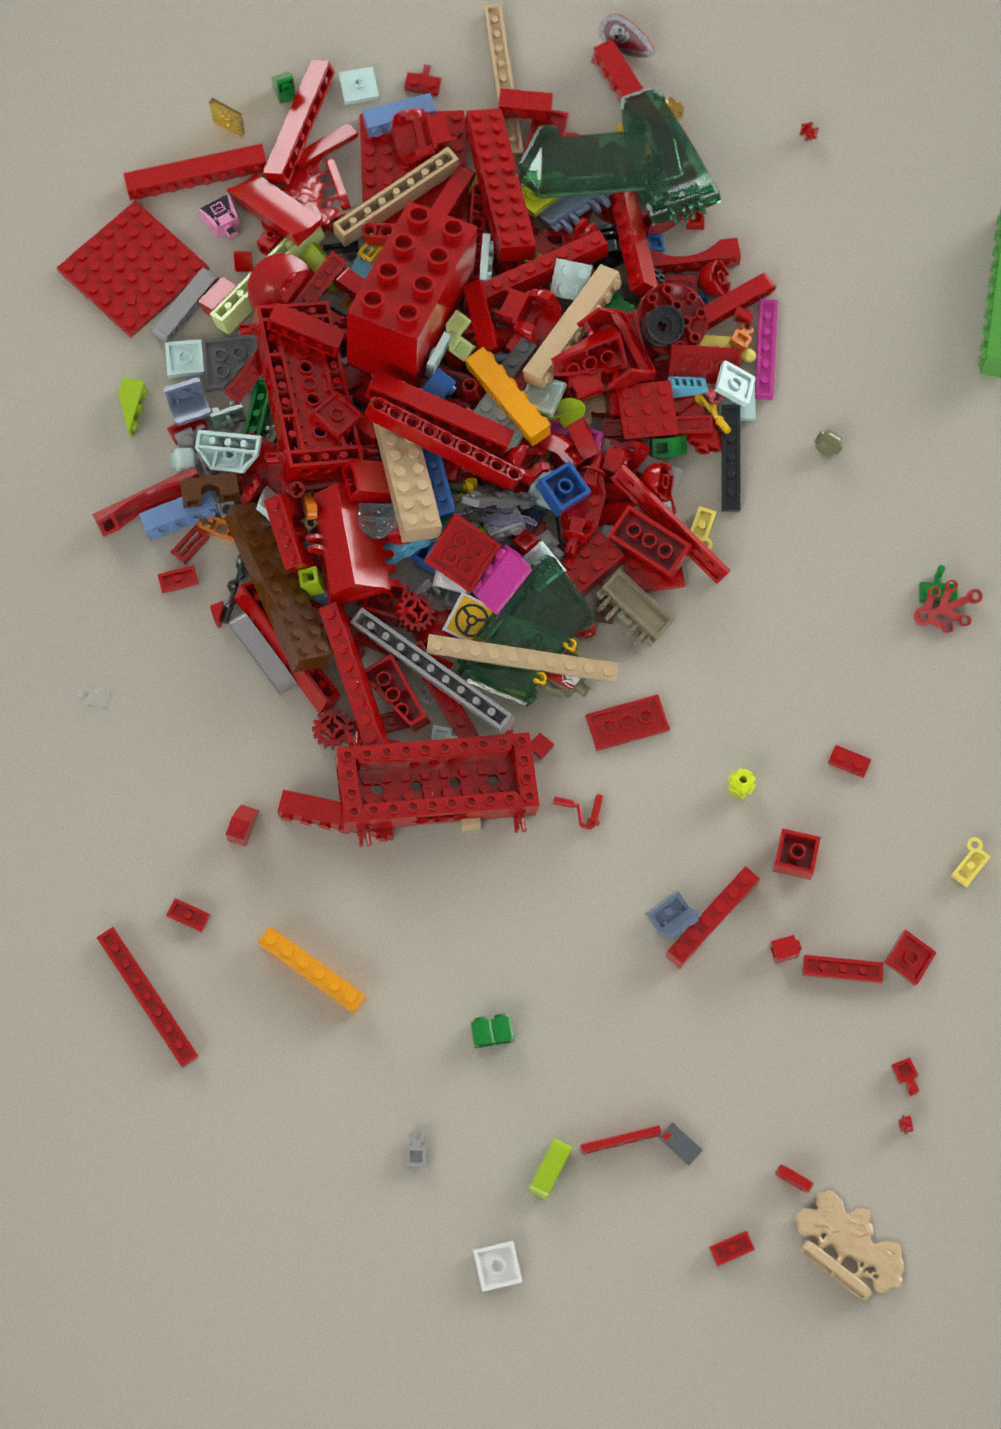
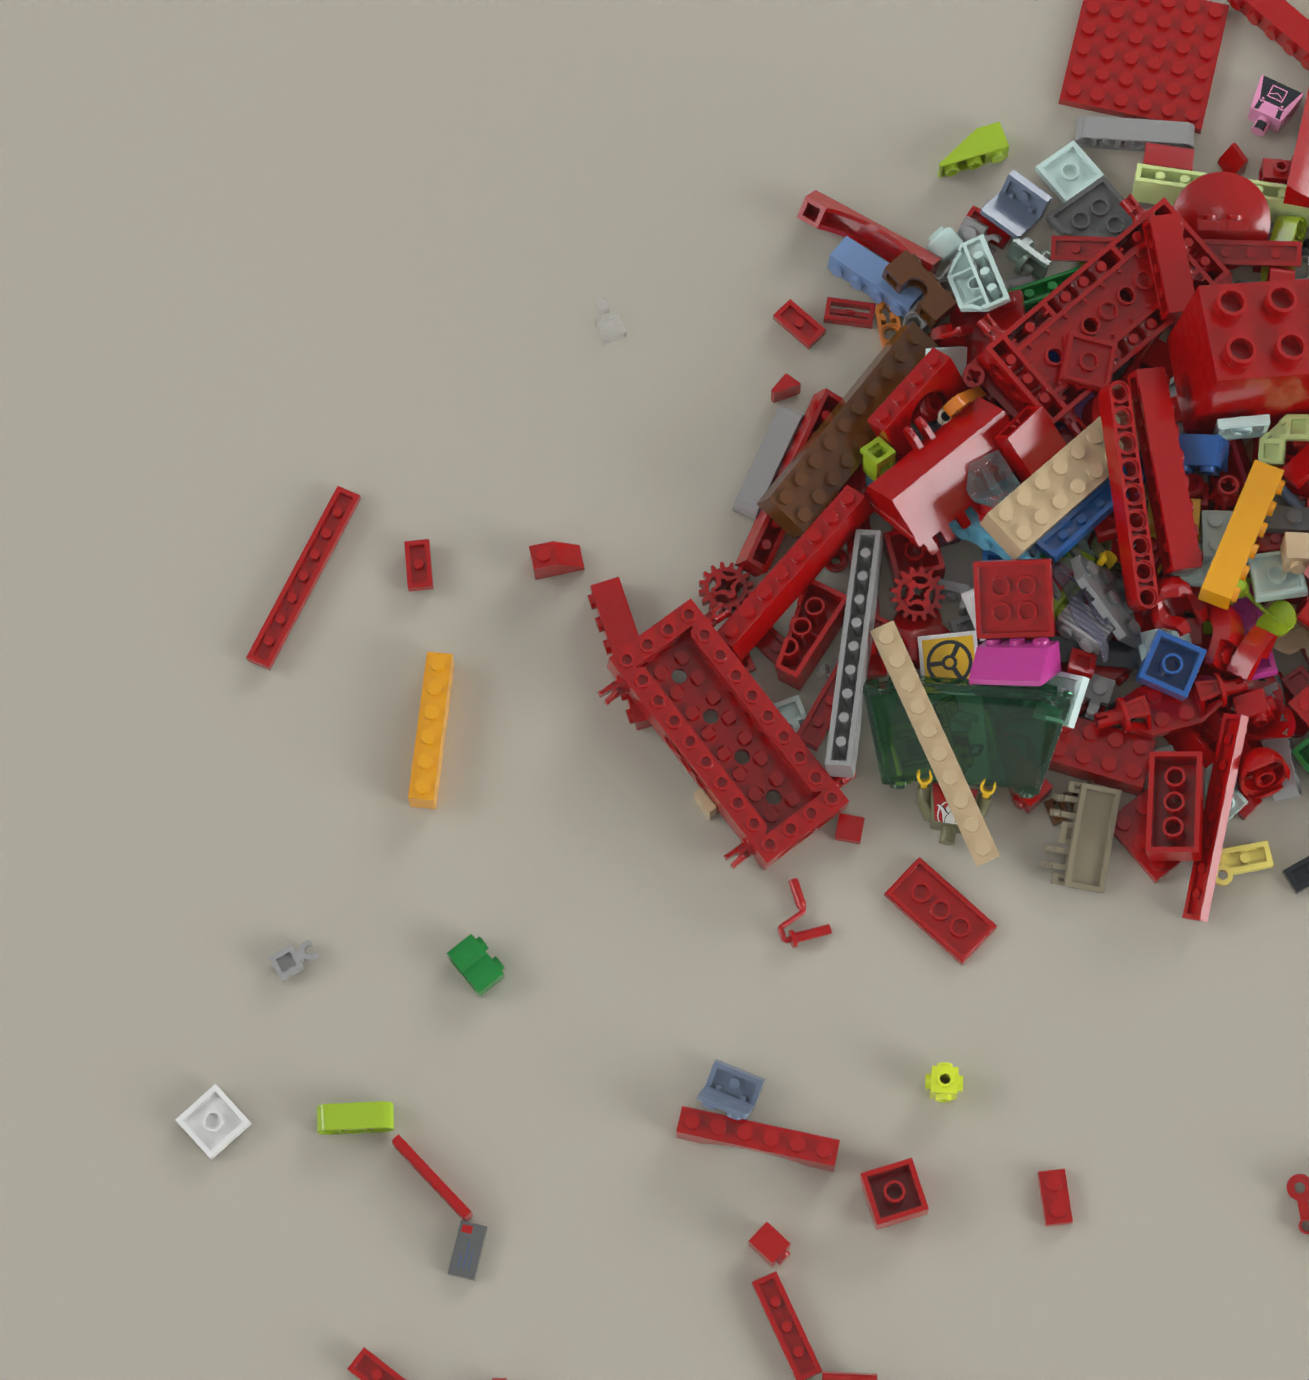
camera: 65 degrees right, 0 degrees up
pearl dark grey piece [221,554,247,624] -> none

